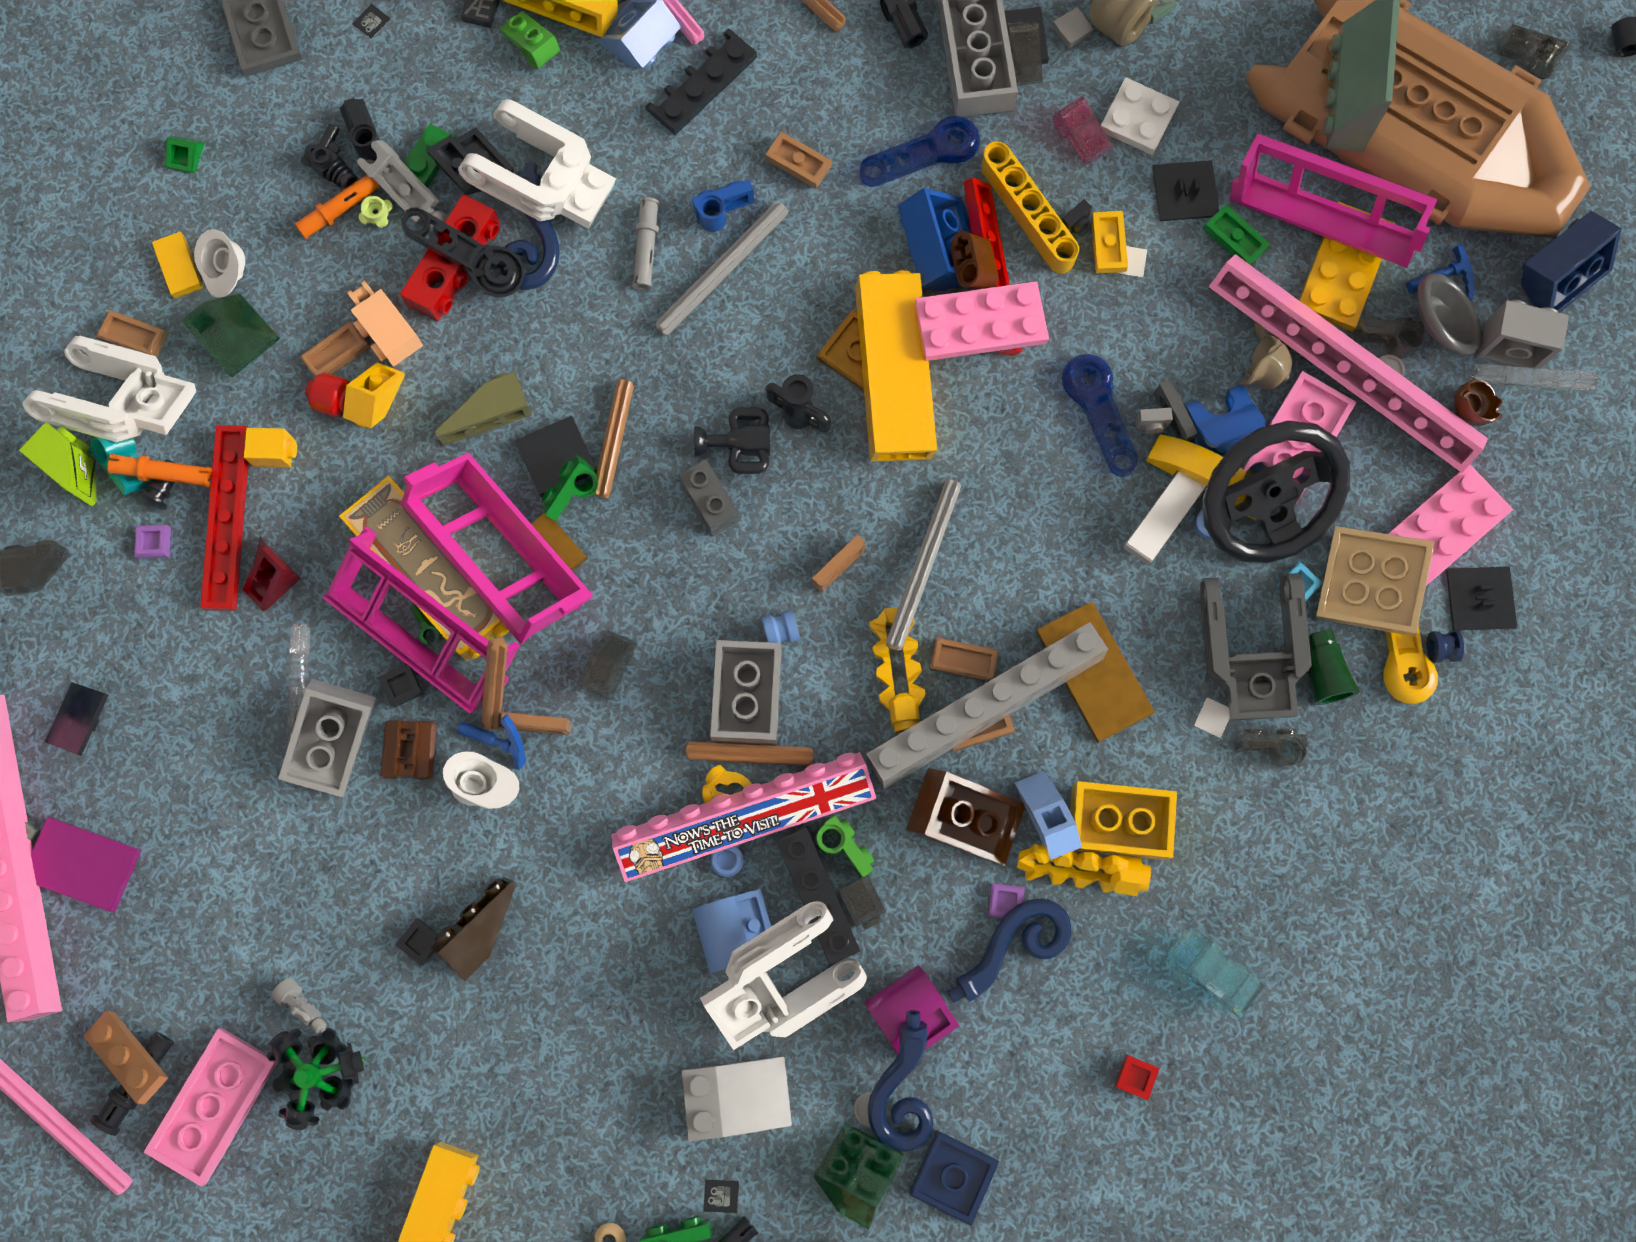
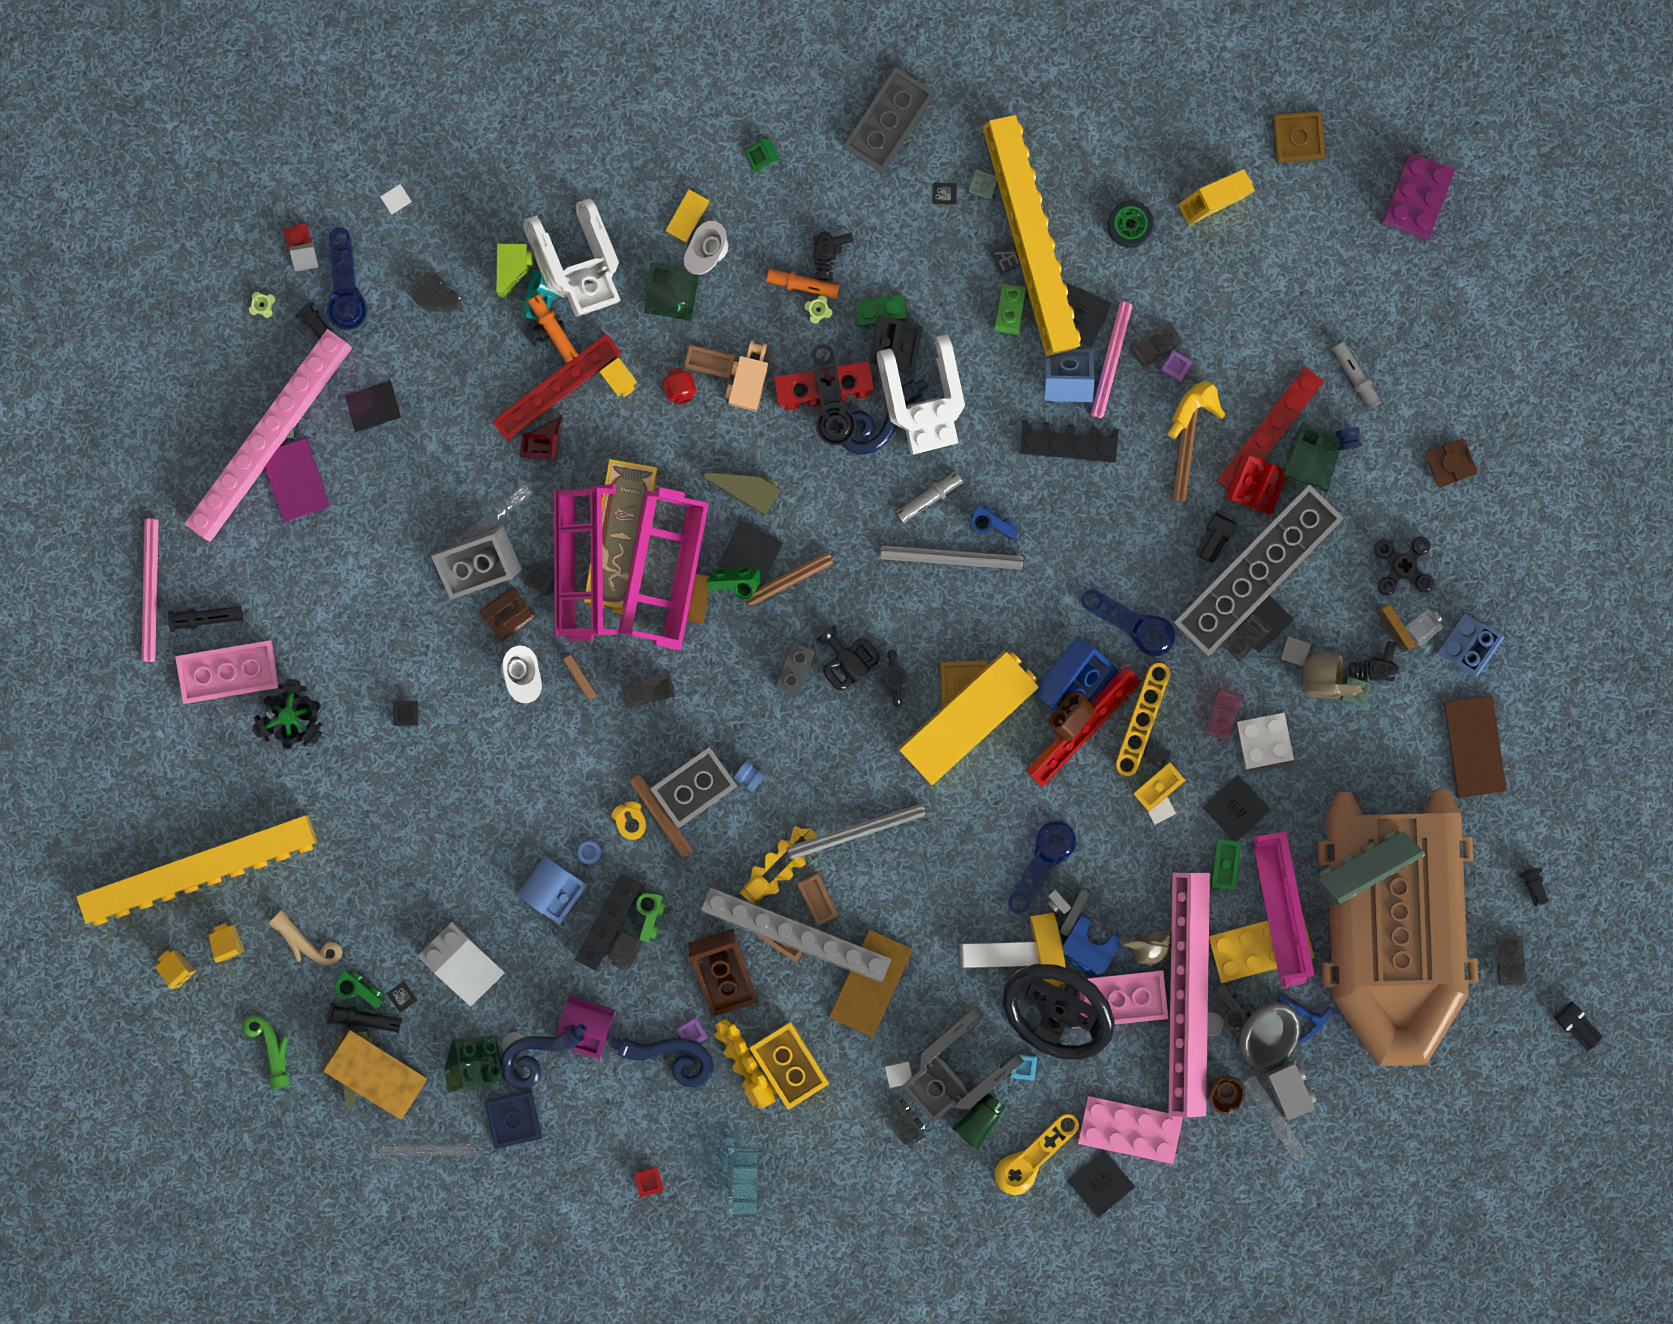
camera: 55 degrees right, 10 degrees up
medium nougat plate [83,1010,168,1105] -> none
medium nougat tile [96,310,168,357] -> none
medium lavender tile [134,525,171,559] -> none
light grey piece [271,978,327,1033] -> none
black piece [339,98,381,161] -> none
yellow slope [343,362,405,429] -> none
light grey plate [357,140,448,234] -> none
green hand [410,605,441,645] -> none
dark brown slope [430,877,516,981] -> none
blue piece [457,714,526,770] -> none
medium nougat axle [481,636,508,731] -> none
brick [611,752,876,882] -> none
white plate [700,901,867,1050] -> none
medium nougat plate [765,131,832,189] -> none
medium nougat tile [812,534,865,592] -> none
bright pink plate [914,281,1049,361] -> none
light blue slope [1014,771,1082,860] -> none
tan plate [1316,526,1435,637] -> none
dark blue wheel [1426,630,1464,663] -> none
dark blue slope [1521,211,1622,313] -> none

